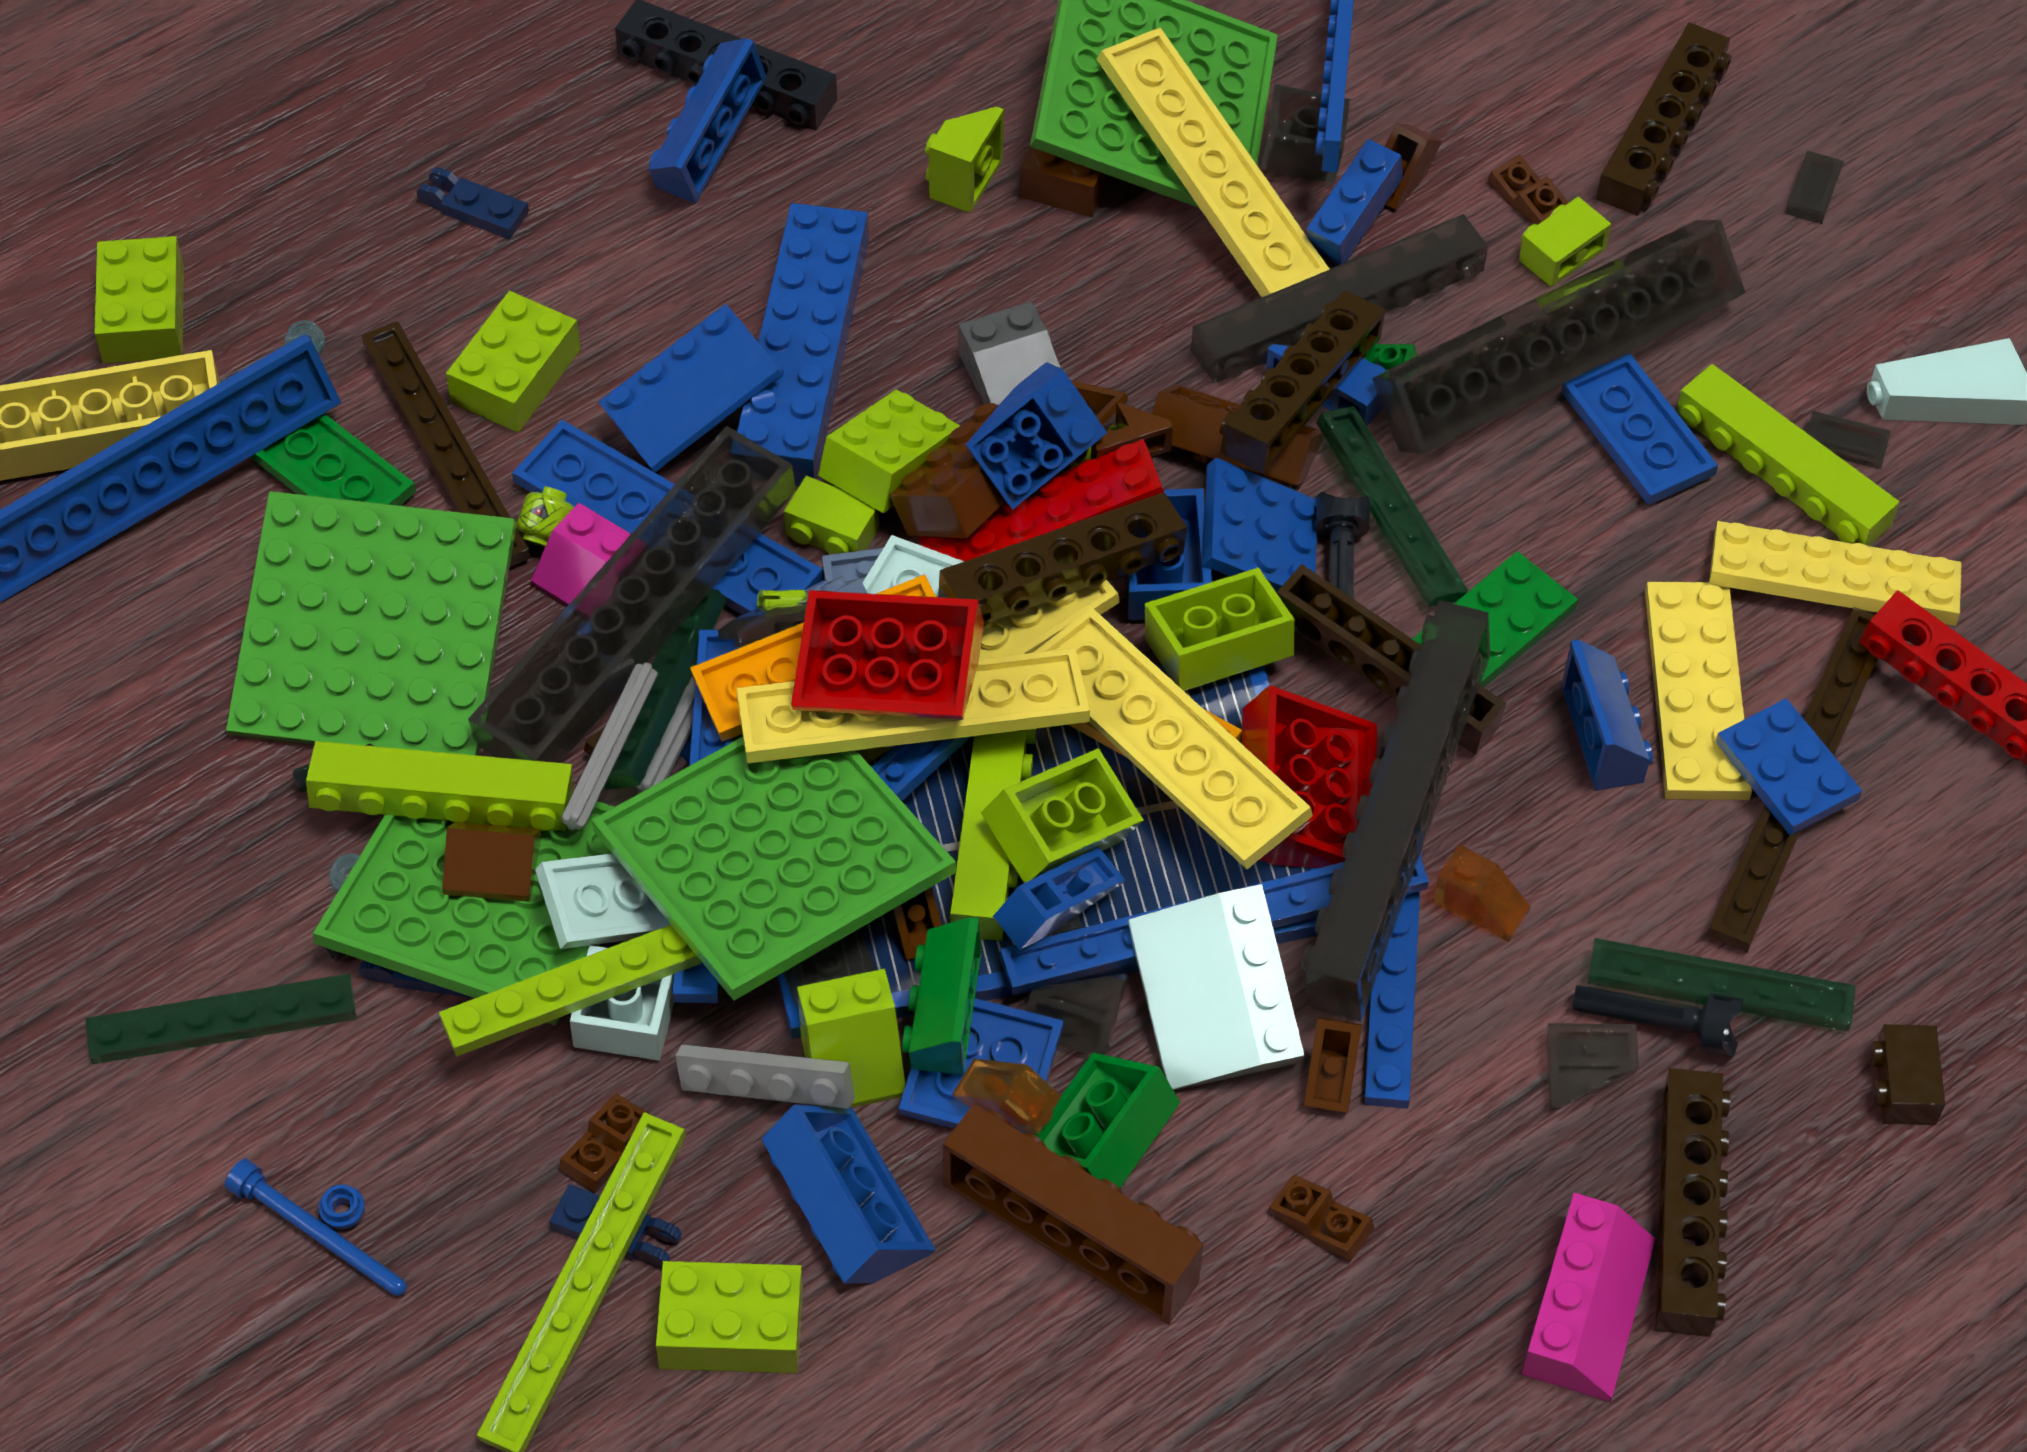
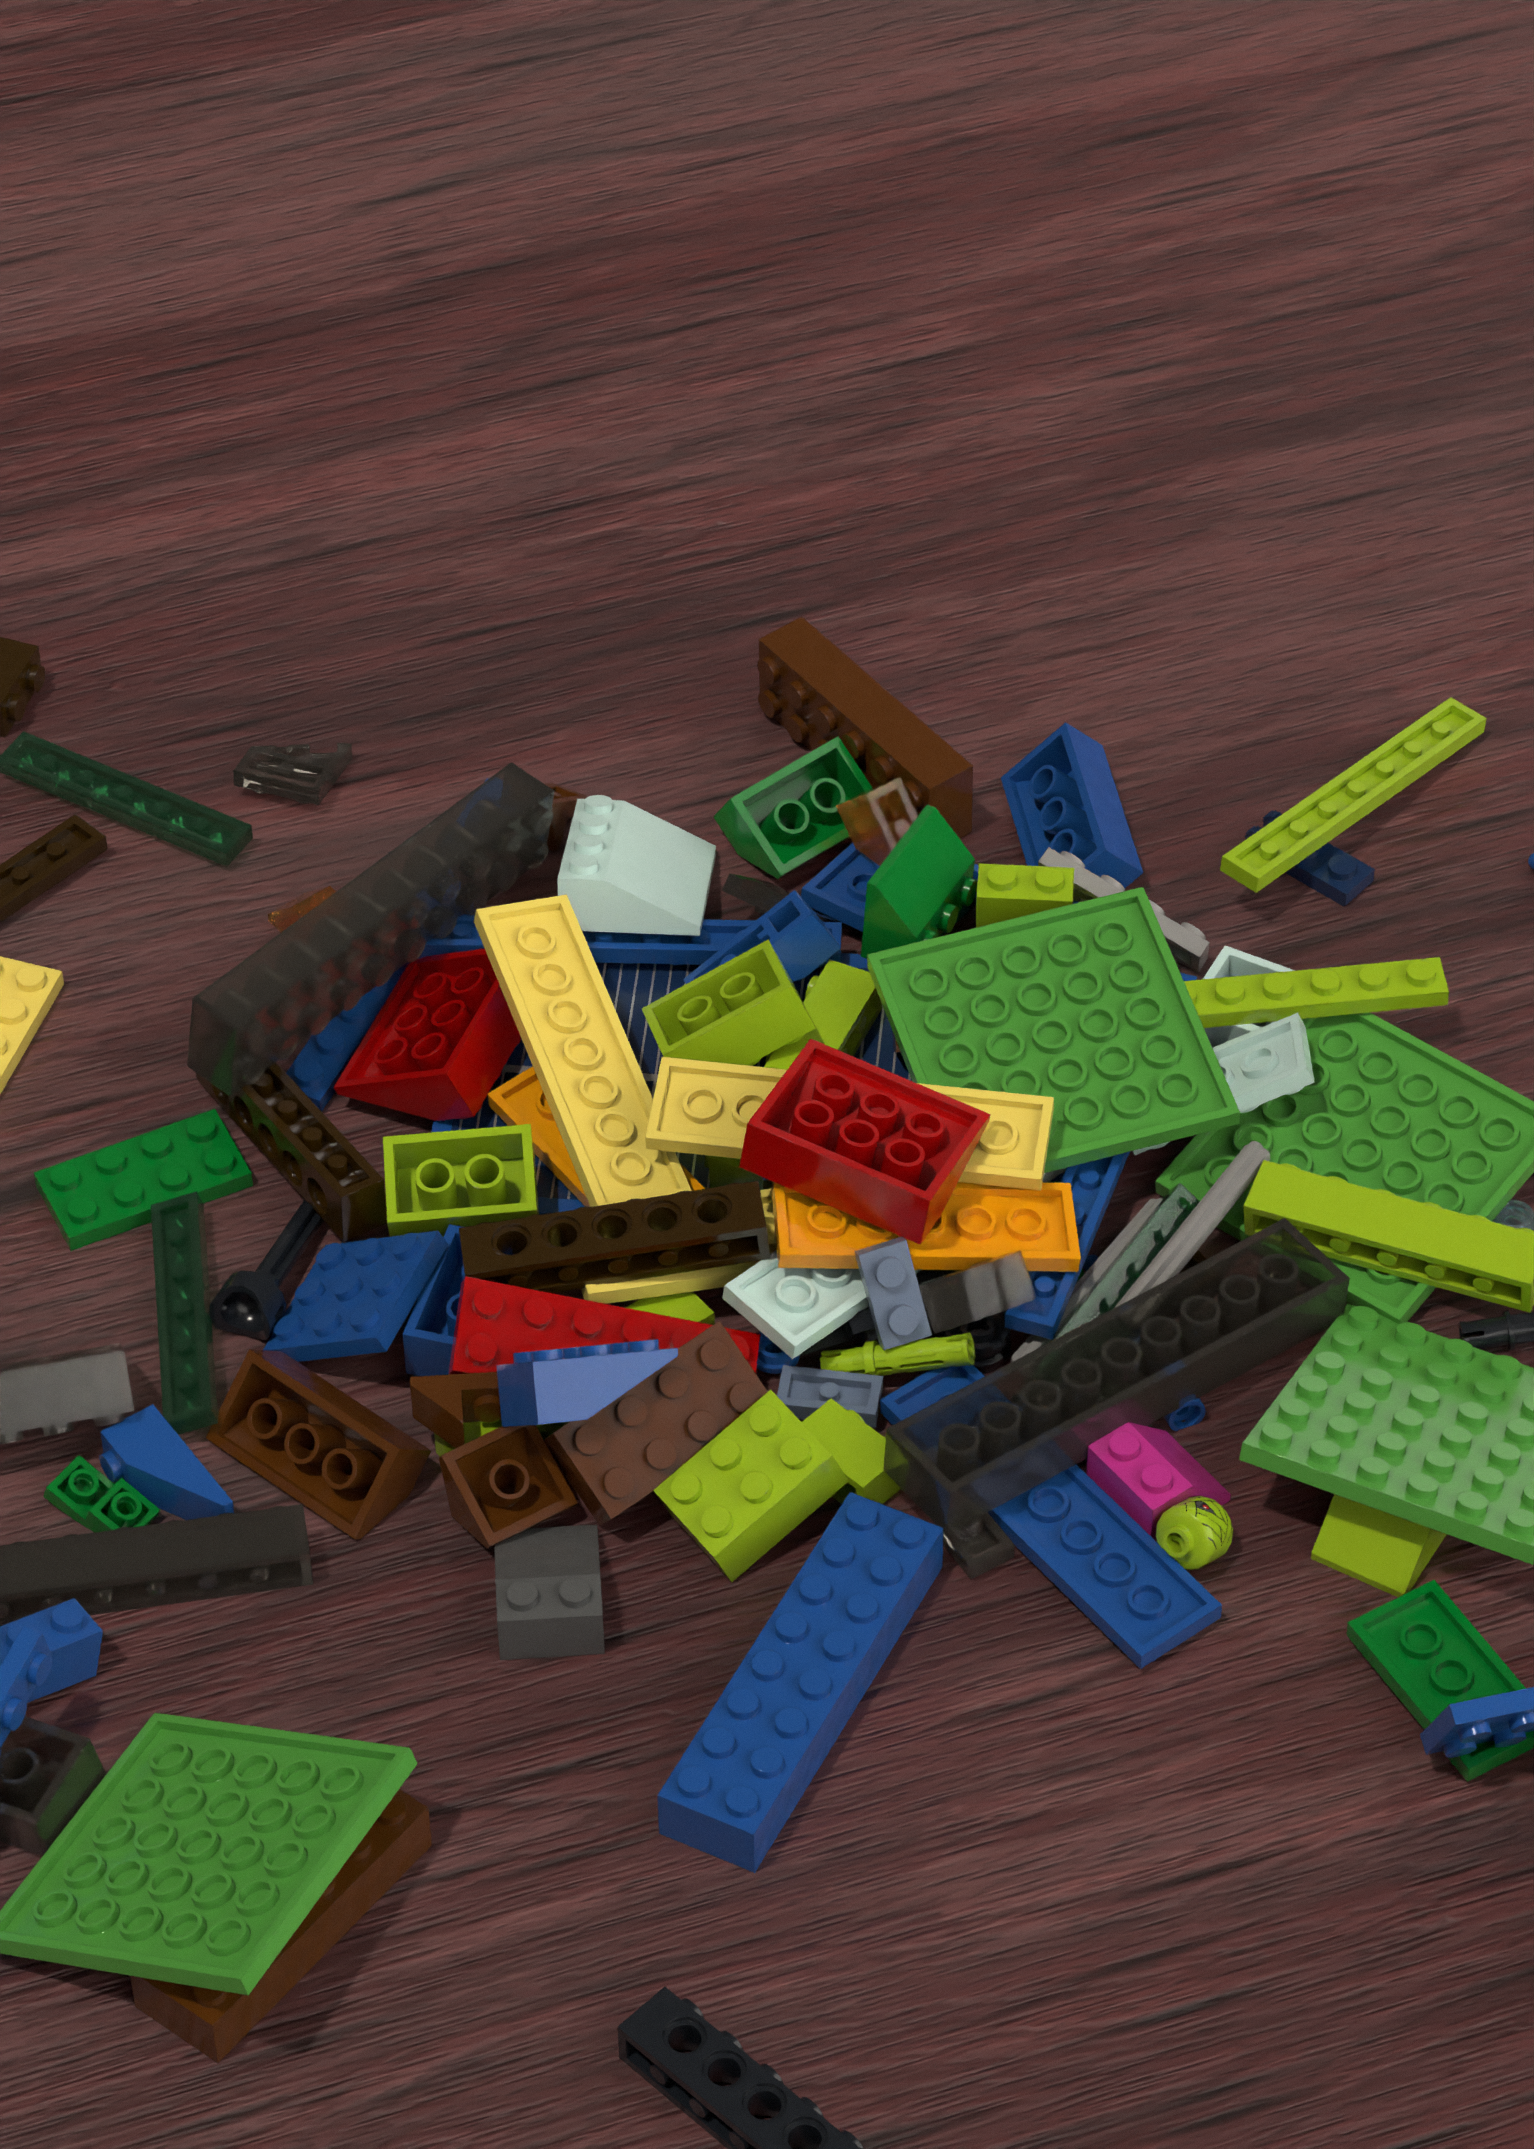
camera: 160 degrees left, 10 degrees down
clear light blue plate [285,320,325,353] -> none
dark brown plate [361,321,530,567] -> none
dark blue hinge [417,167,529,239] -> none
reddish brown slope [442,822,542,902] -> none
lime brick [446,291,581,433] -> none
reddish brown slope [559,1093,651,1192] -> none
blue slope [599,304,782,472] -> none
blue slope [649,38,767,204] -> none
lime brick [656,1261,803,1373] -> none
lime slope [925,107,1004,213] -> none
light yellow plate [1097,27,1331,304] -> none
dark brown brick [1219,290,1386,473] -> none
reddish brown slope [1269,1174,1375,1262] -> none
dark pink slope [1521,1192,1656,1402] -> none
blue slope [1561,640,1653,791] -> none
black piece [1572,985,1744,1057] -> none
dark brown brick [1655,1068,1730,1337] -> none

